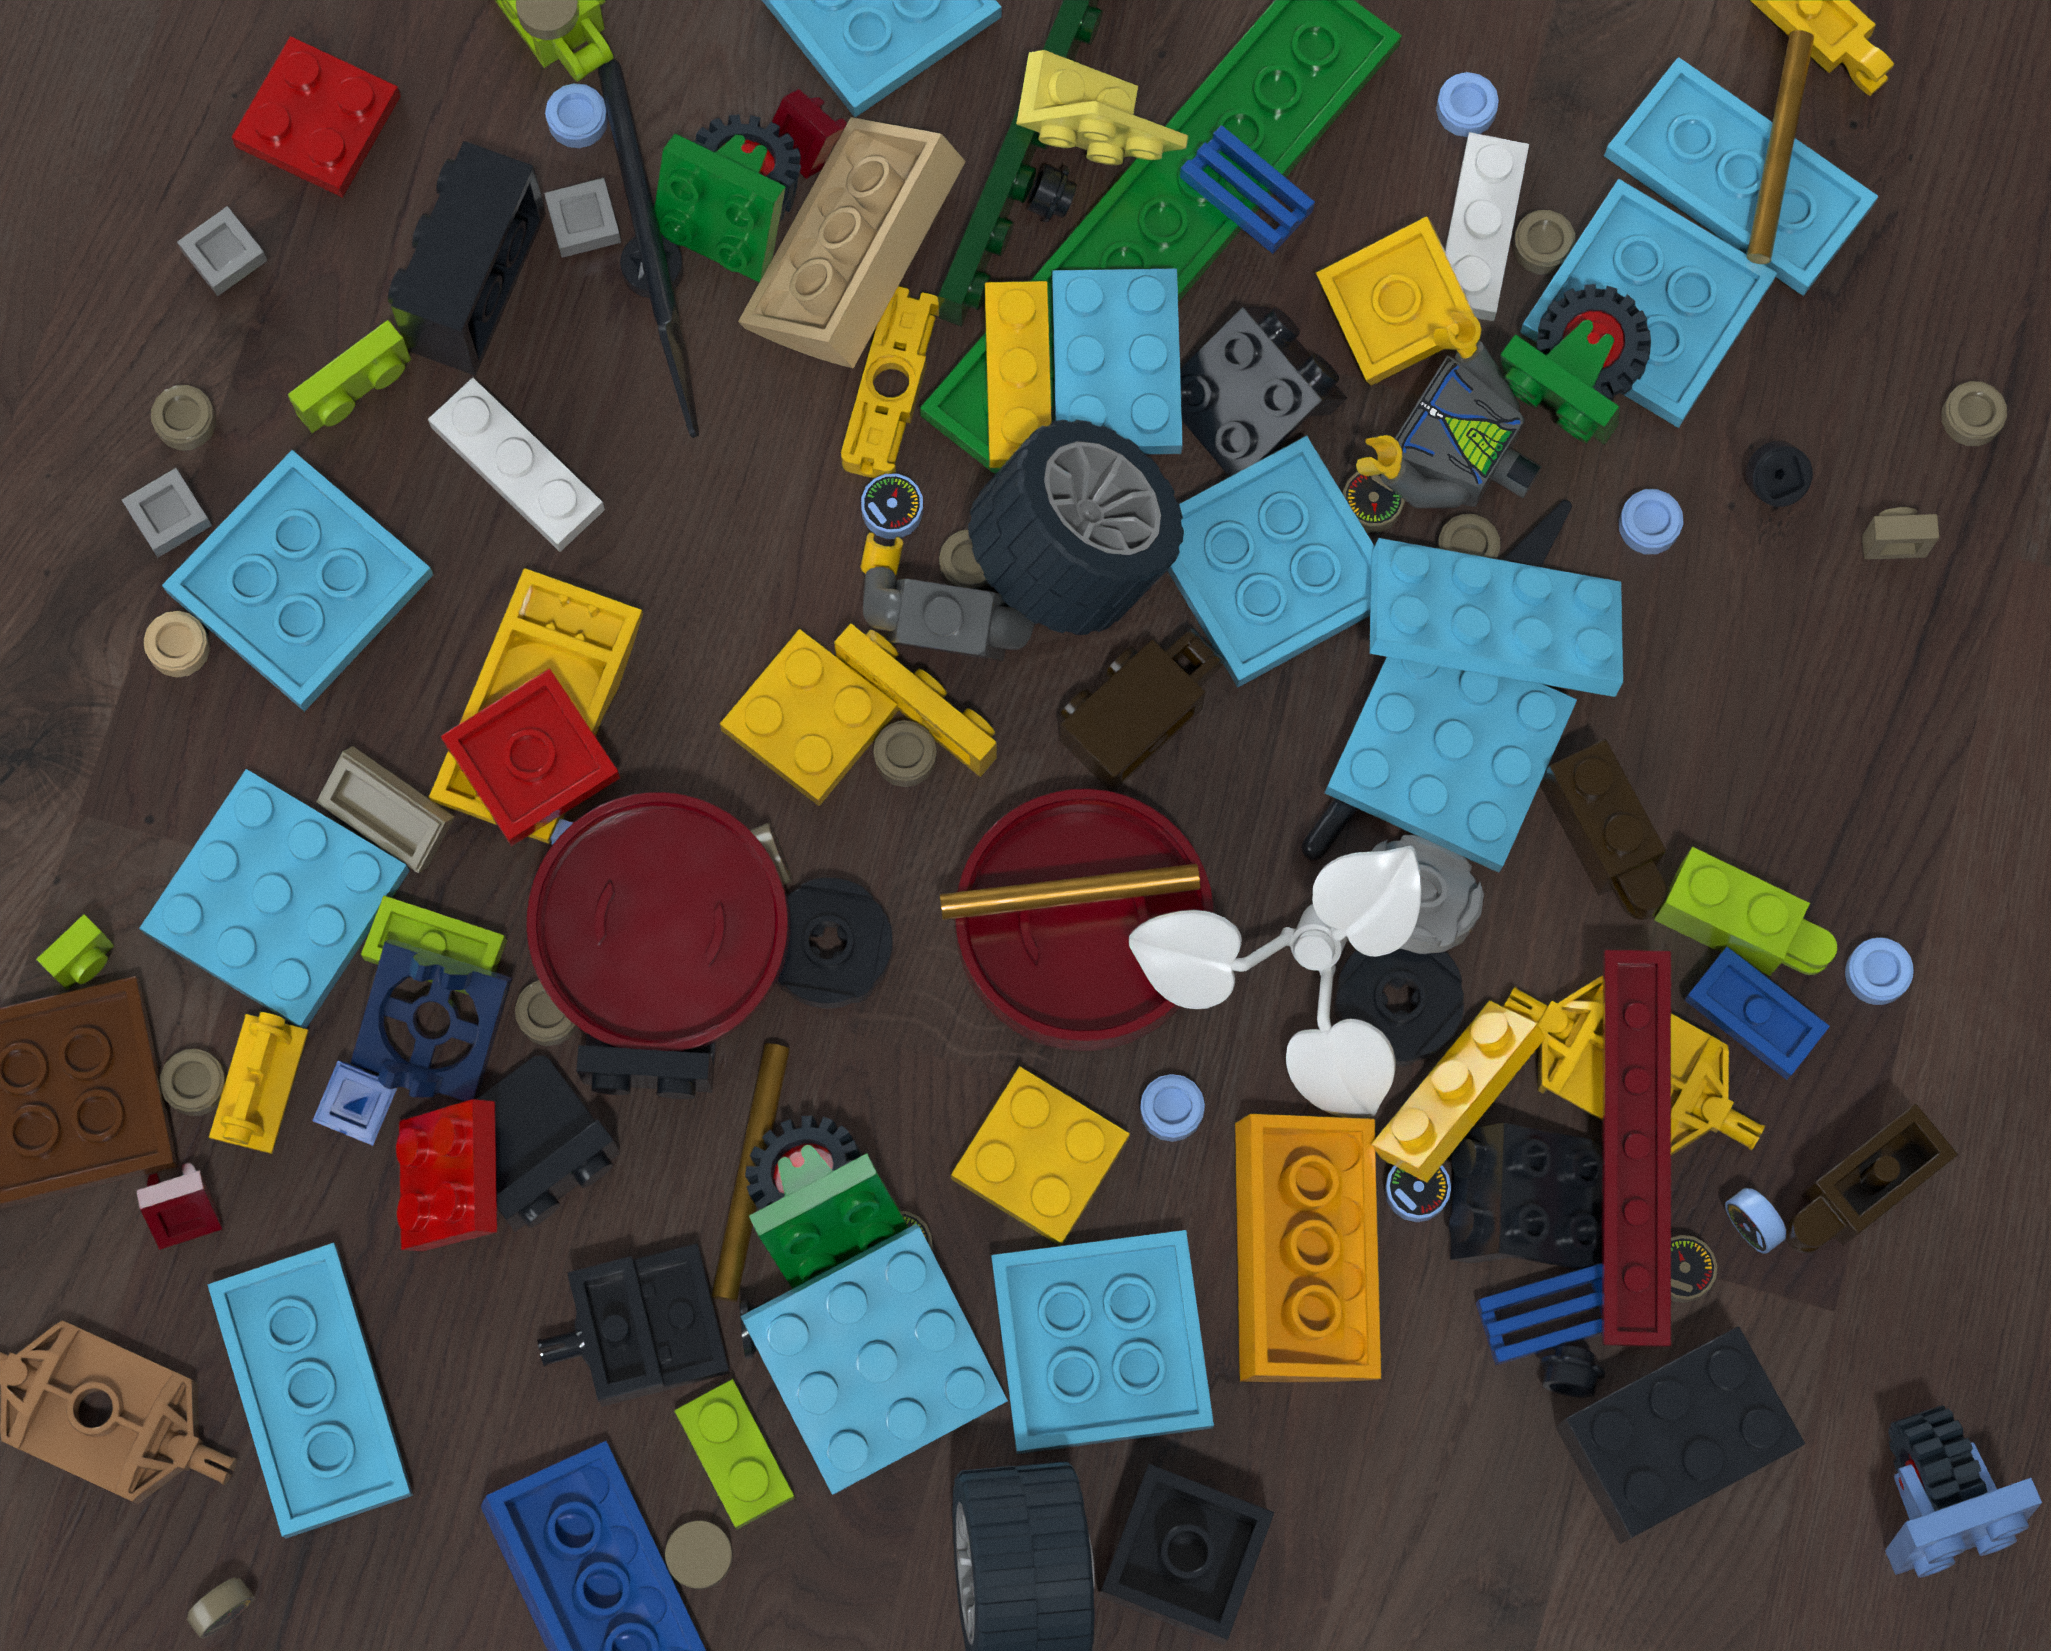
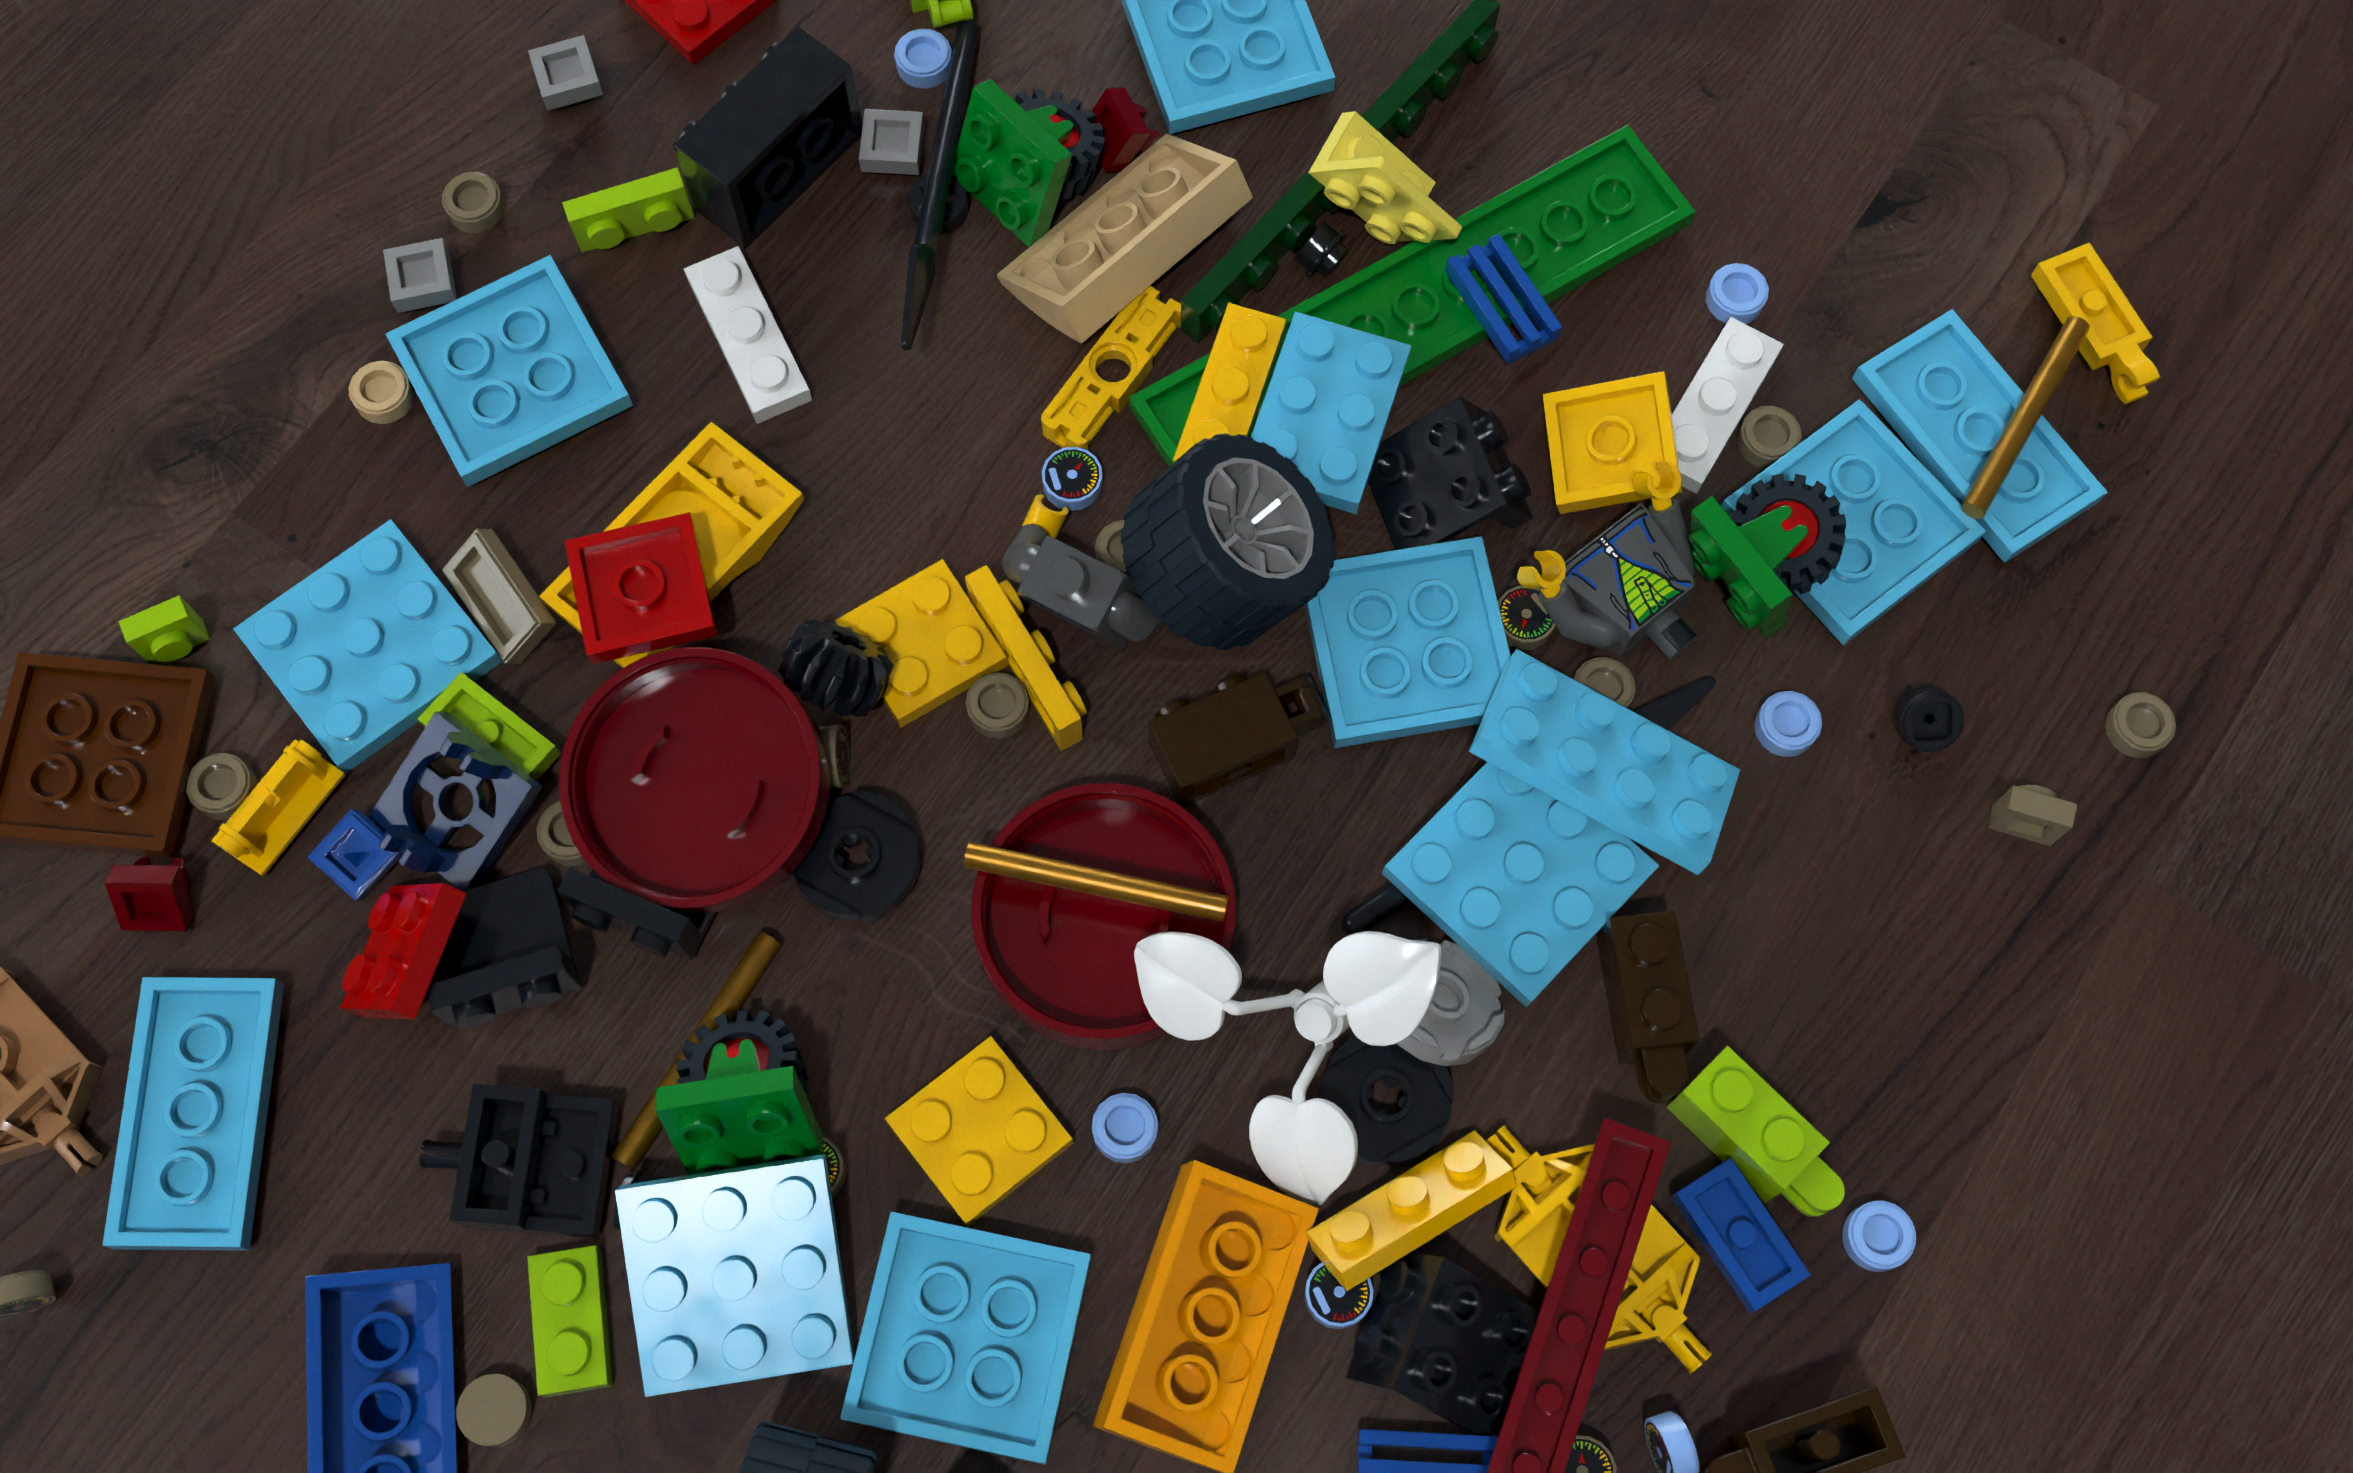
camera: 20 degrees right, 5 degrees down
none -> black gear [778,619,894,717]

